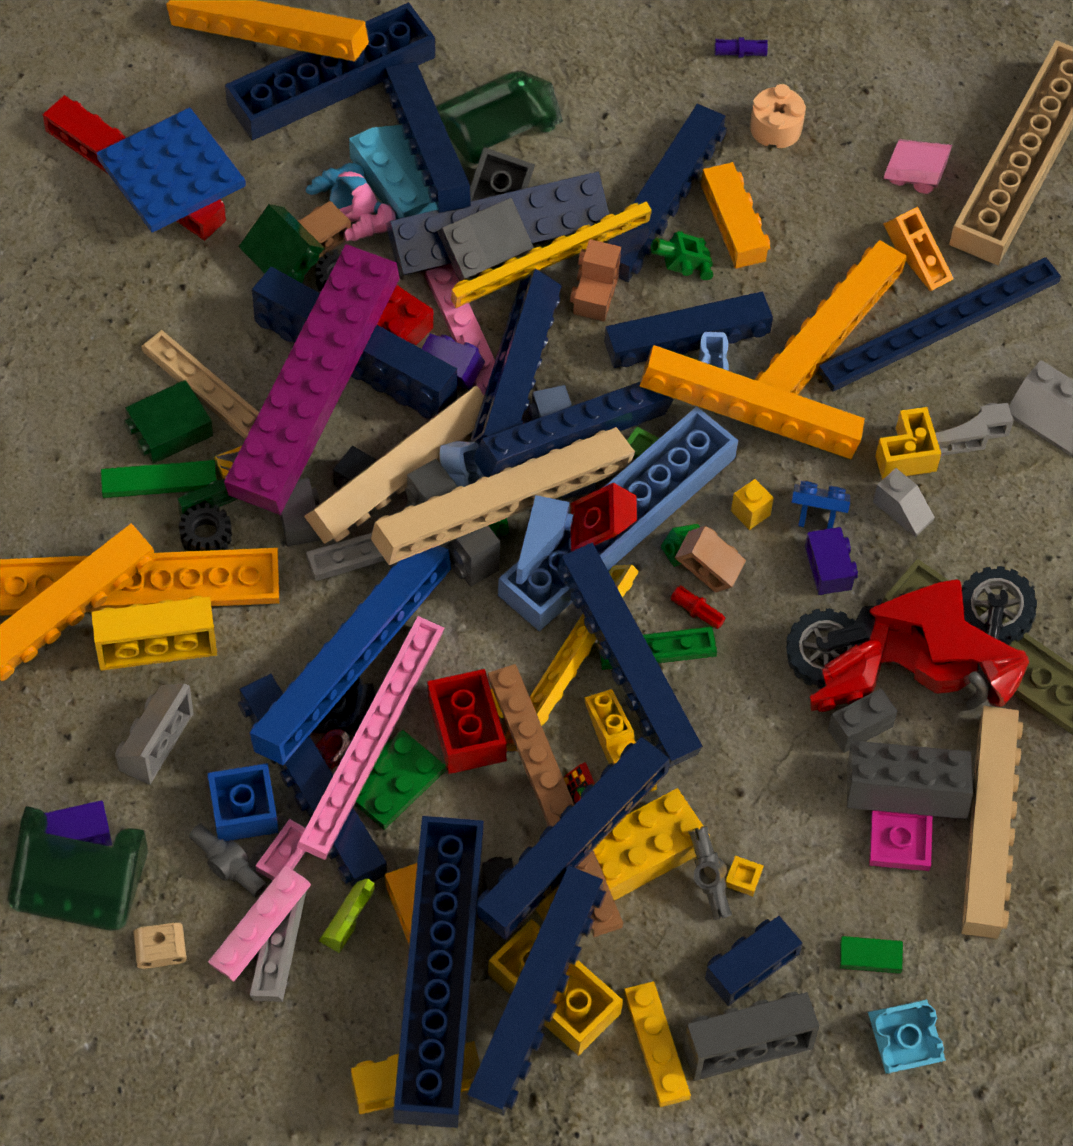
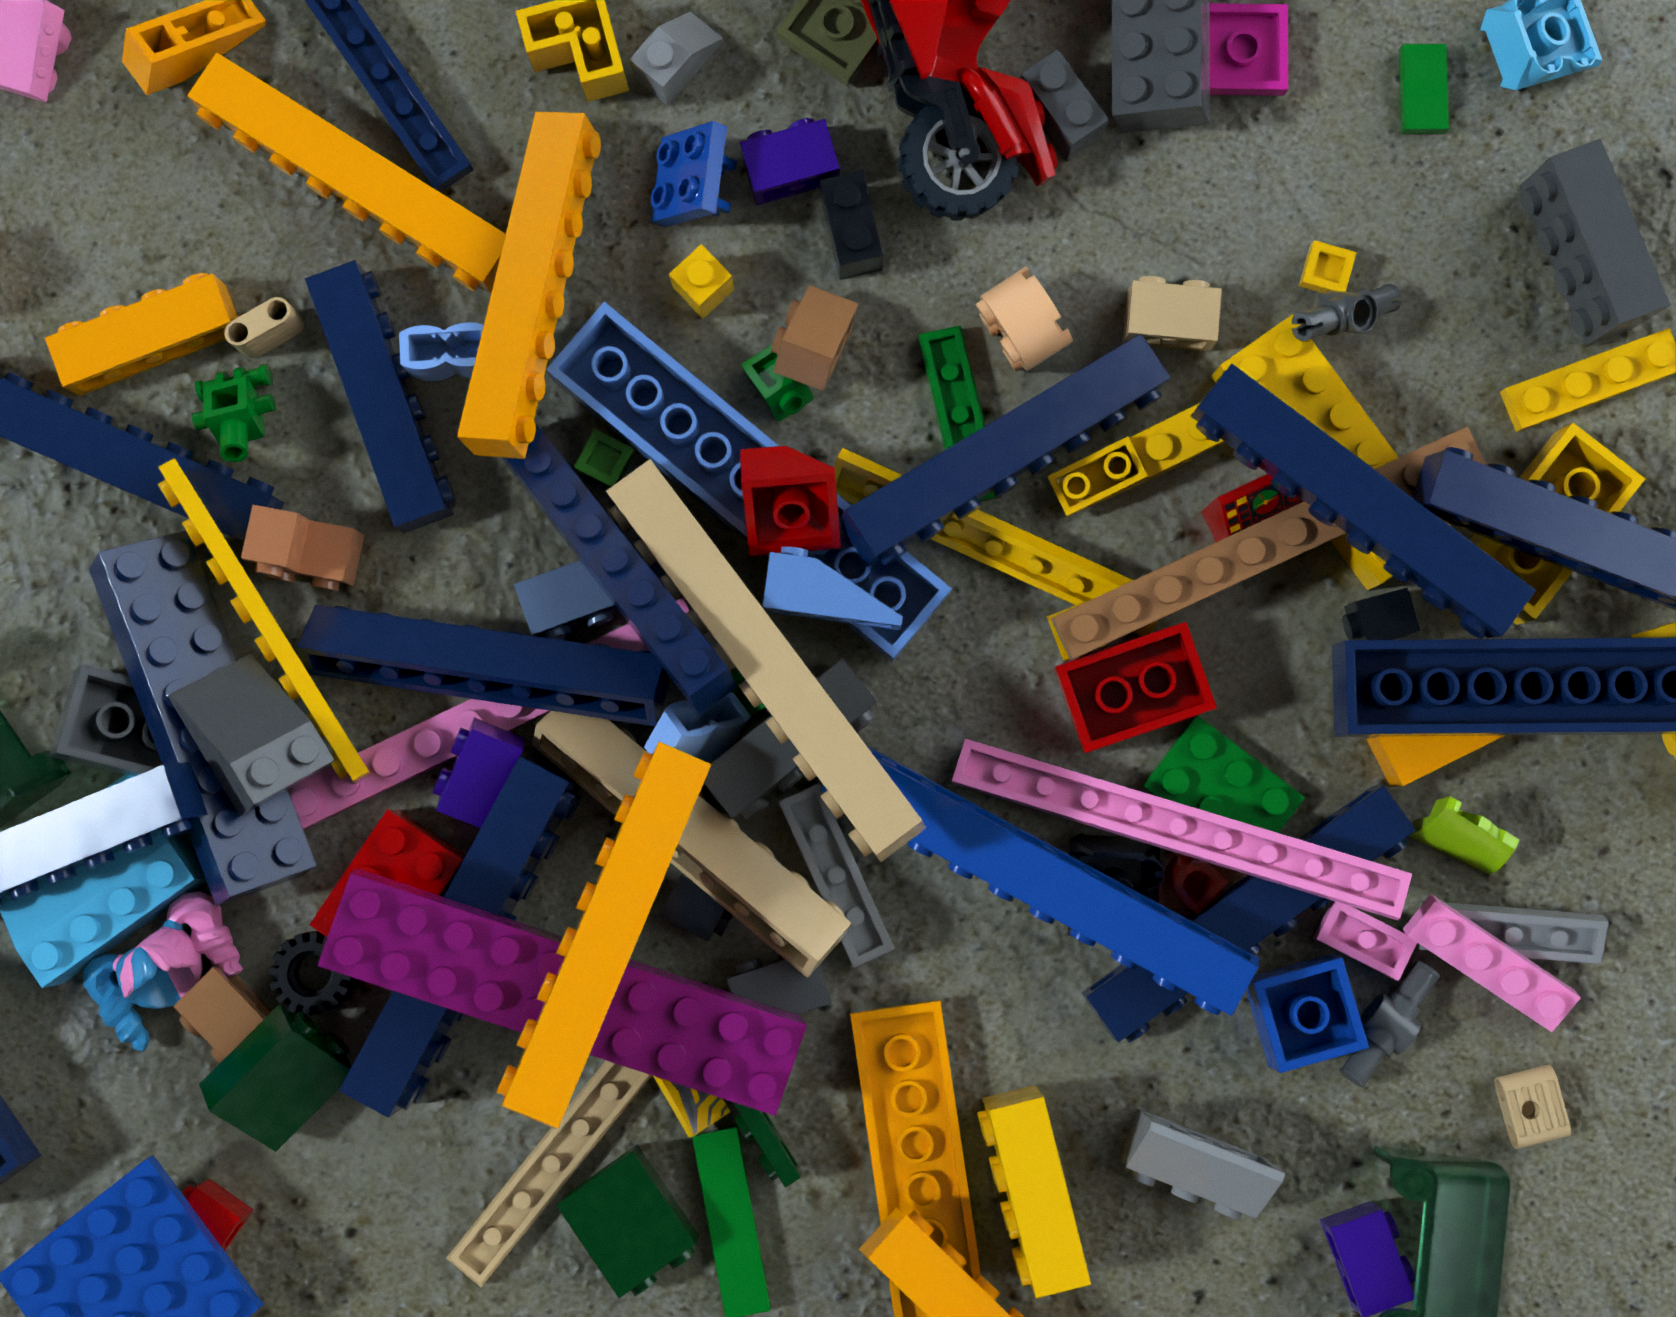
camera: 90 degrees left, 25 degrees up
black tyre [179,503,232,551] -> none
red axle [671,585,726,629] -> none
dark blue brick [705,916,803,1006] -> none
none -> tan piece [224,297,305,358]
none -> light orange brick [496,742,712,1129]
none -> black brick [820,170,883,280]
none -> light nougat brick [975,266,1073,373]
none -> tan brick [1122,276,1222,352]

